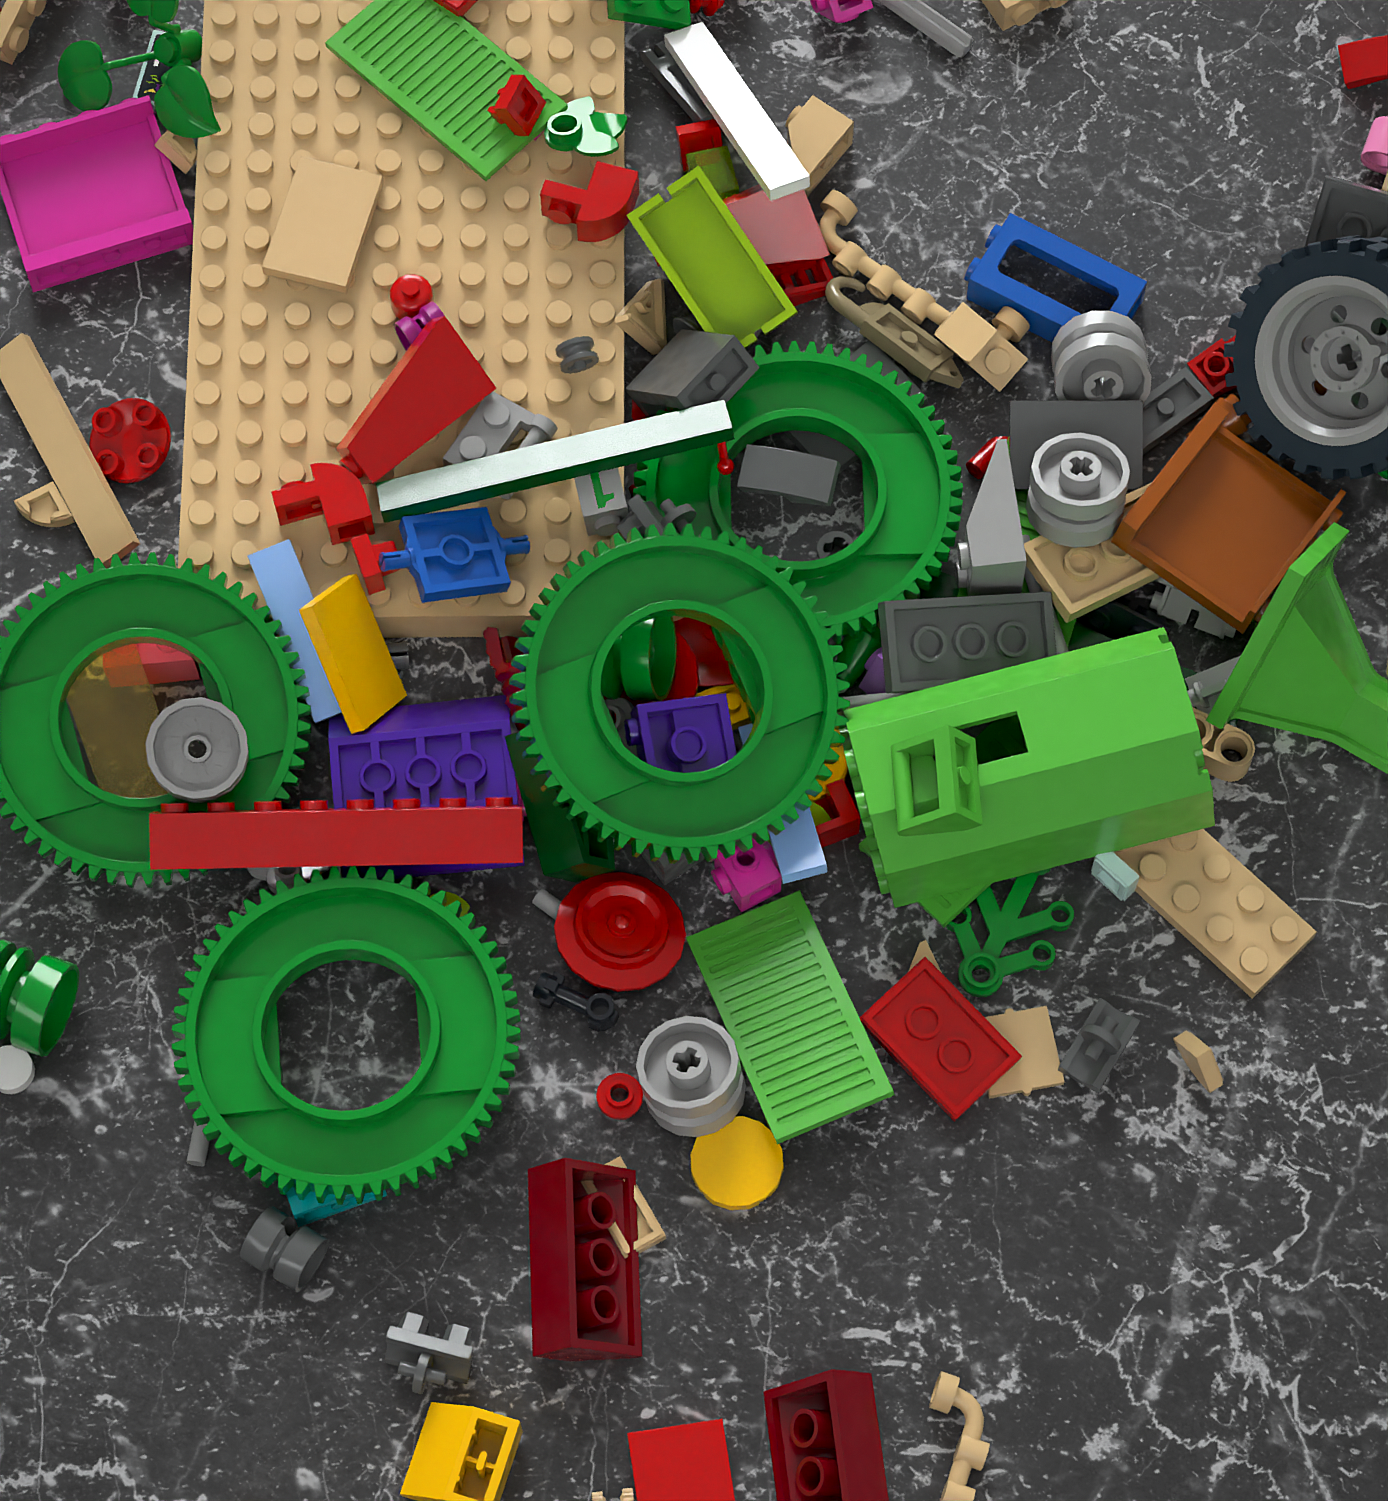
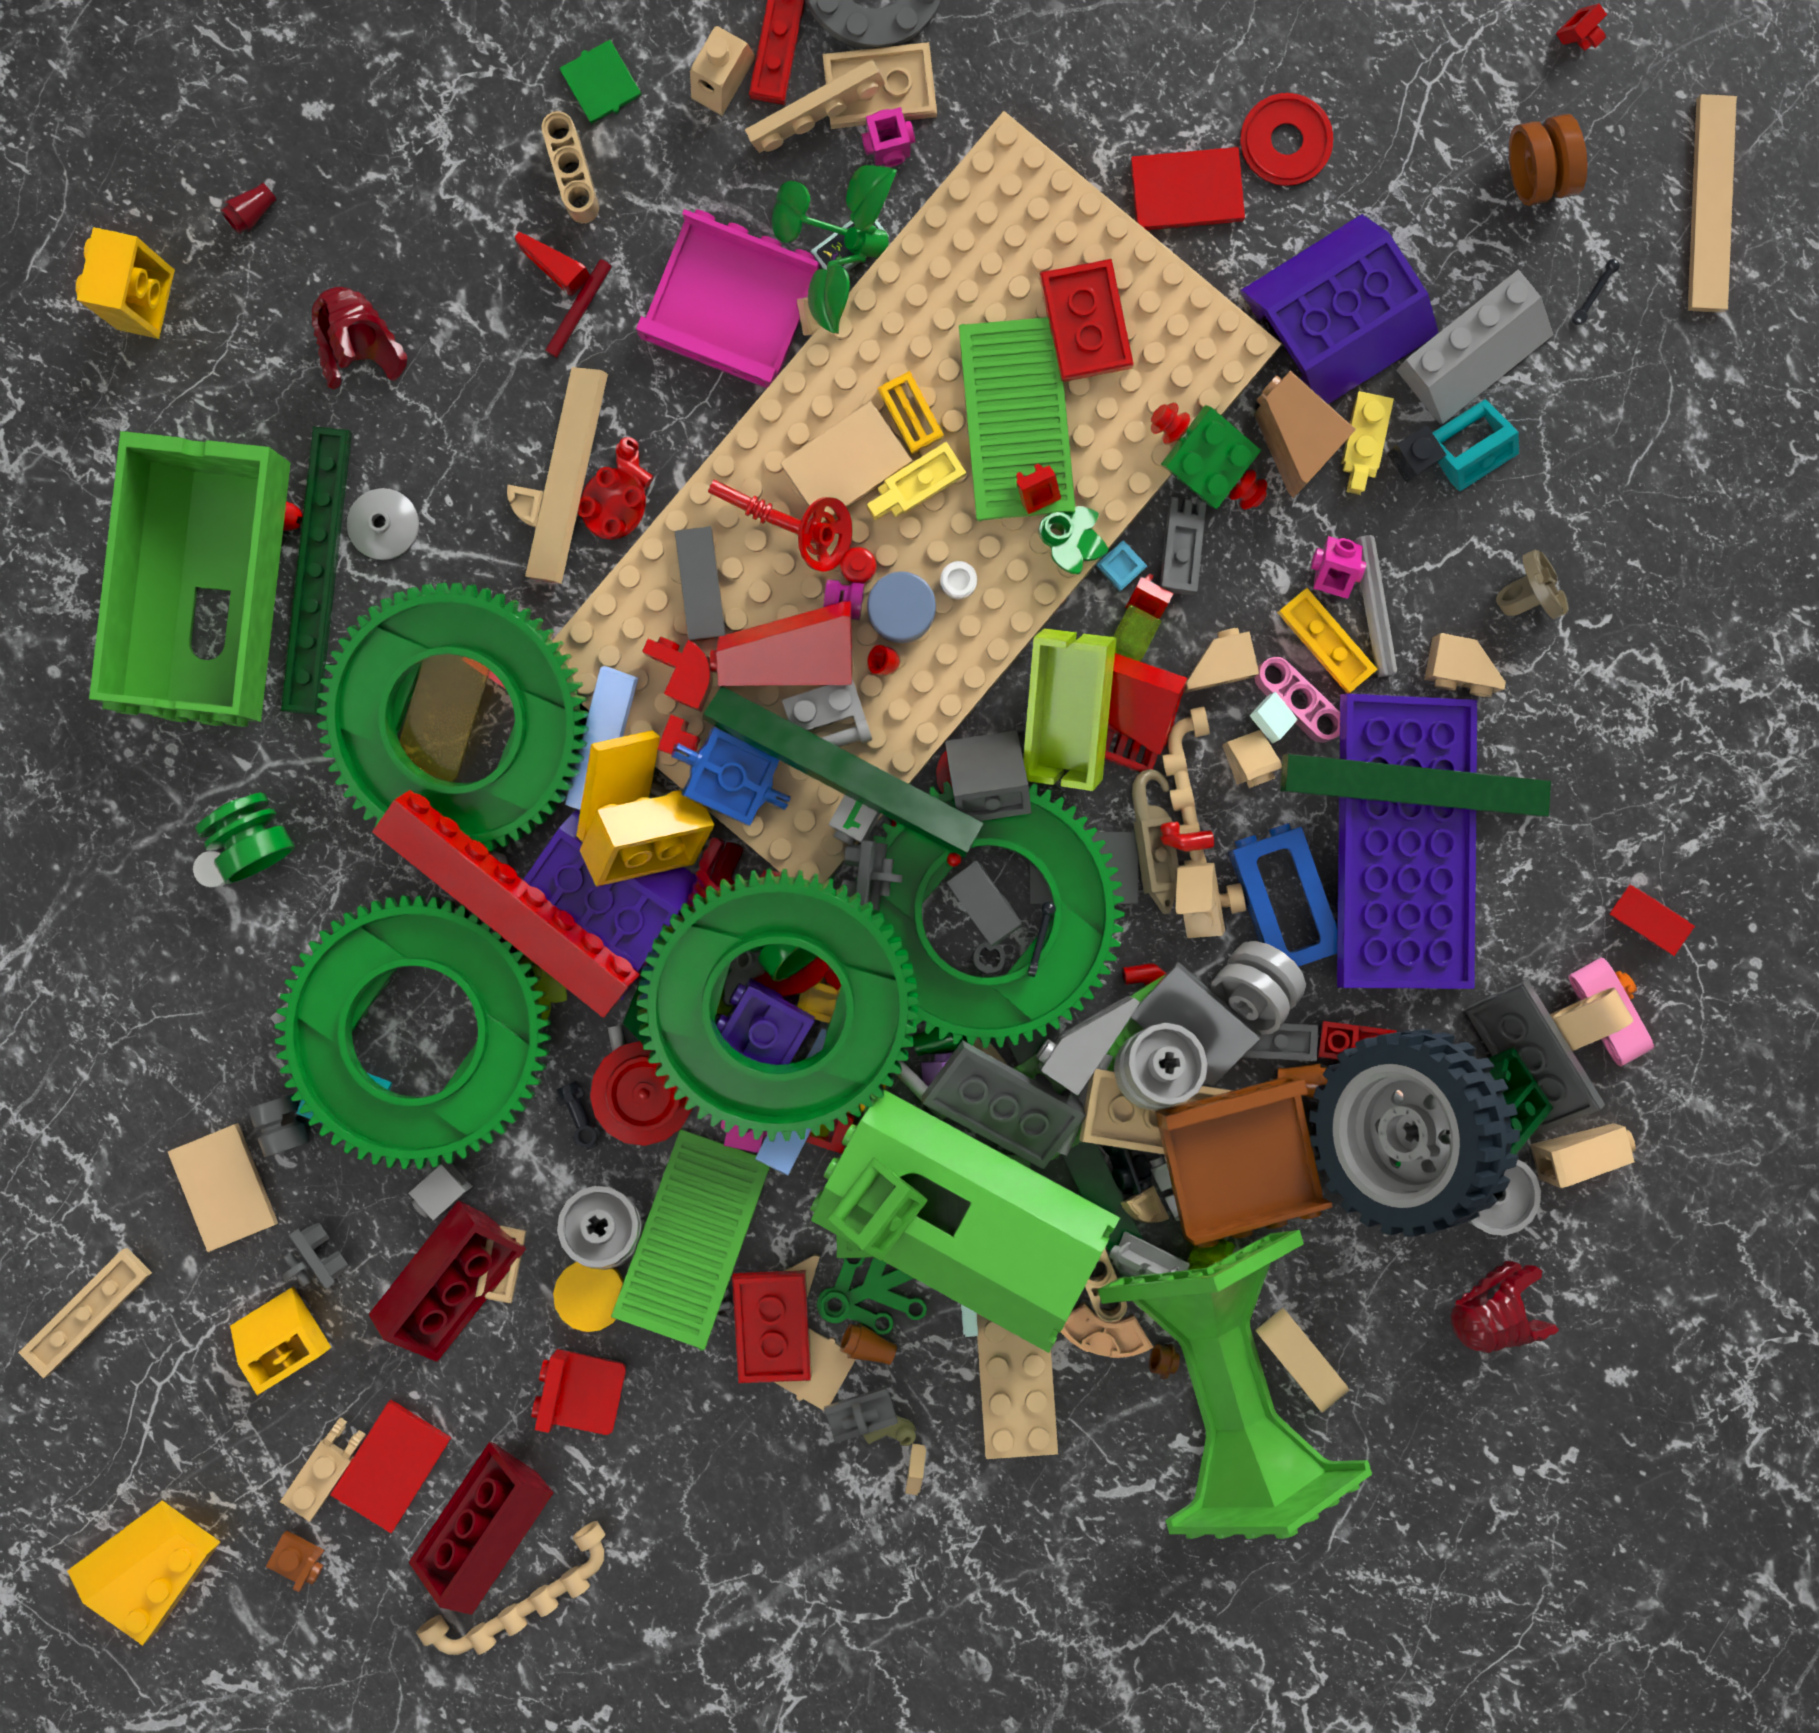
camera: 40 degrees right, 20 degrees up
light grey wheel [146,697,249,803] -> none
red brick [540,161,639,242] -> none
dark grey bush [555,336,599,374] -> none
red plate [596,1073,643,1120] -> none
tan tile [615,278,667,355] -> none
white tile [664,22,810,201] -> none
none -> tan tile [168,1123,278,1252]
none -> light grey brick [408,1161,473,1221]
none -> red bracket [531,1349,626,1435]
none -> yellow brick [580,790,714,887]
none -> red arm [615,437,654,491]
none -> dark grey tile [675,526,726,641]
none -> red dish [708,479,852,572]
none -> dark orange cone [840,1323,897,1365]
none -> olive arm [863,1415,916,1446]
none -> light yellow hinge [867,442,966,521]
none -> sand blue head [867,572,936,643]
none -> red hinge [867,645,900,676]
none -> yellow tile [877,371,944,455]
none -> white tile [940,561,977,600]
none -> black hinge [1027,902,1056,978]
none -> light nougat tile [1060,1302,1154,1358]
none -> medium azure tile [1096,540,1147,592]
none -> tan tile [1121,1186,1169,1223]
none -> reddish brown plate [1149,1344,1180,1379]
none -> red arm [1159,822,1214,852]
none -> tan slope [1222,730,1282,788]
none -> light aqua tile [1250,691,1298,743]
none -> bright pink beam [1254,657,1340,743]
none -> yellow plate [1277,588,1378,694]
none -> dark green tile [1280,754,1551,817]
none -> dark purple plate [1337,694,1477,989]

